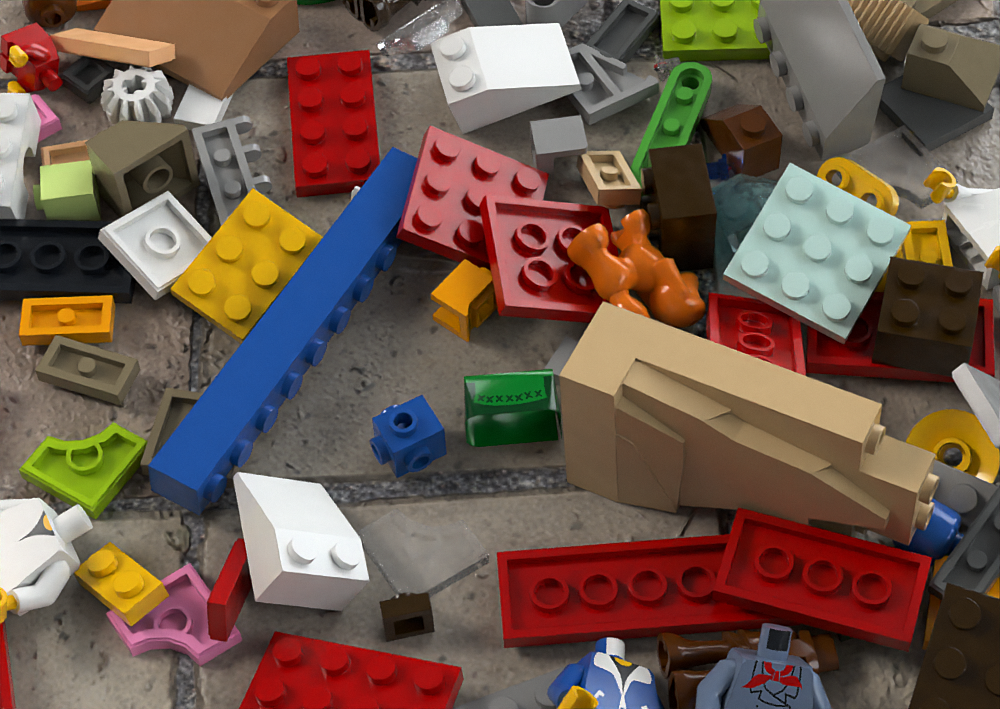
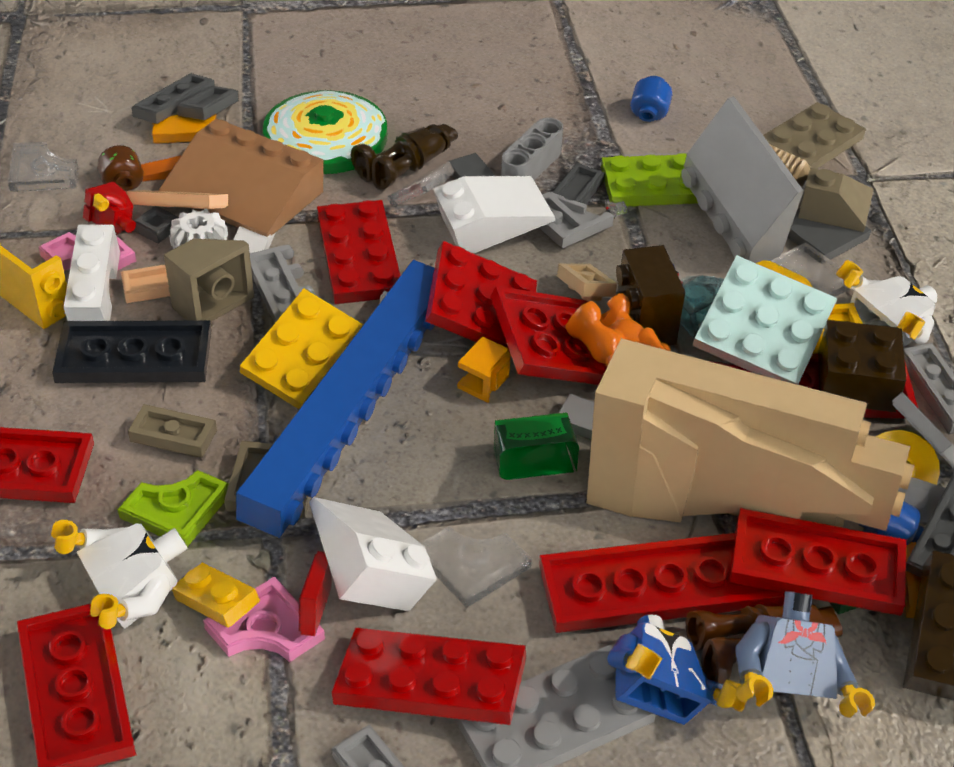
camera: 10 degrees left, 10 degrees down
light orange plate [19,295,116,346] -> none
yellowish green brick [33,160,101,221] -> none
white tile [98,191,212,300] -> none
blue brick [369,395,447,478] -> none
dark brown plate [379,592,435,642] -> none
light grey panel [530,115,588,181] -> none
bright green plate [630,62,712,196] -> none
reddish brown slope [700,104,783,184] -> none

